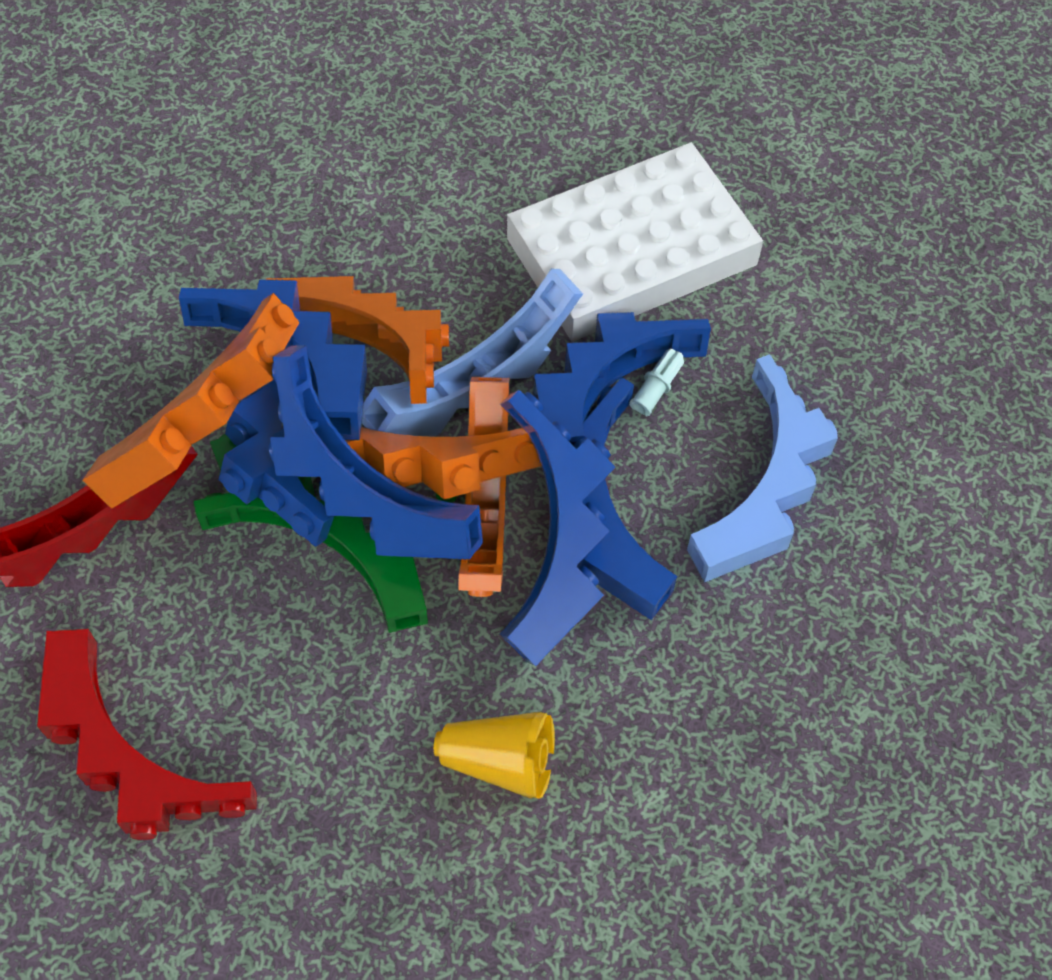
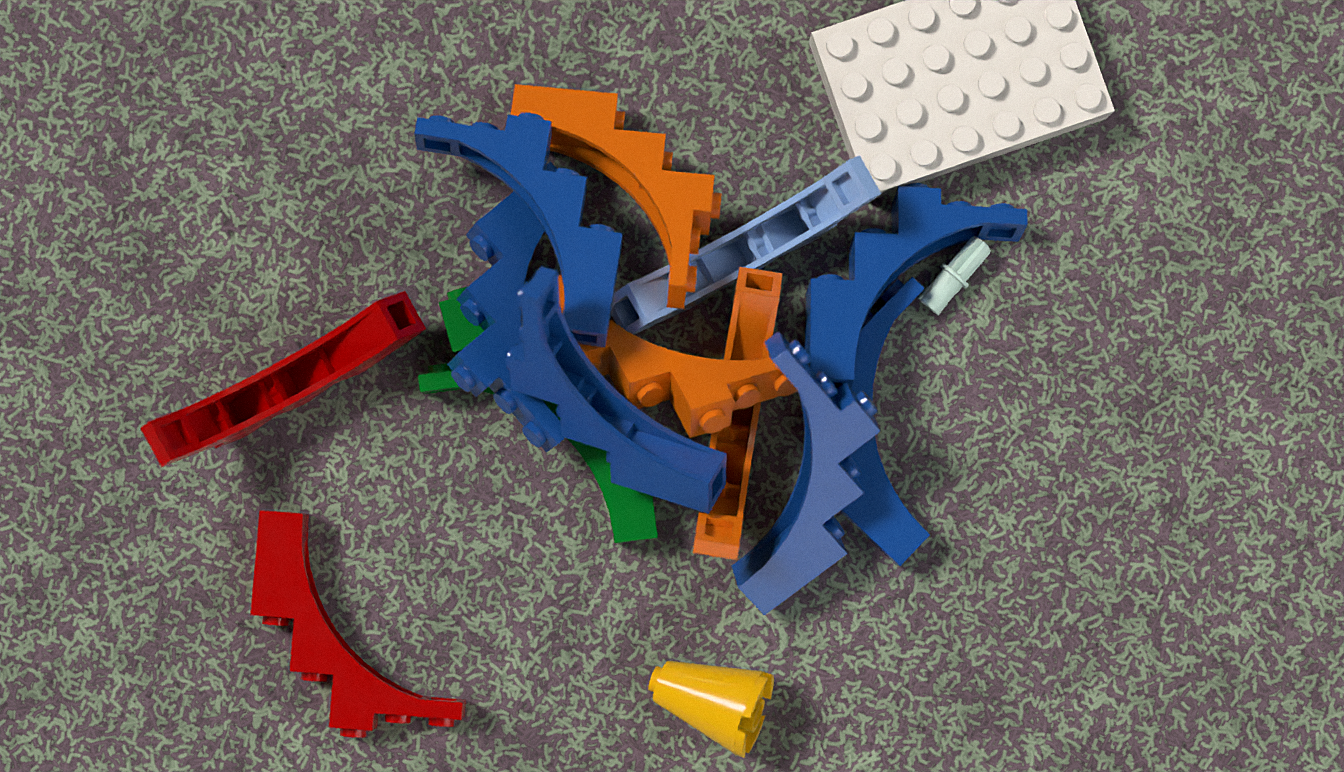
camera: 10 degrees right, 25 degrees up
orange arch [82,293,300,508] -> none
light blue arch [687,354,838,582] -> none

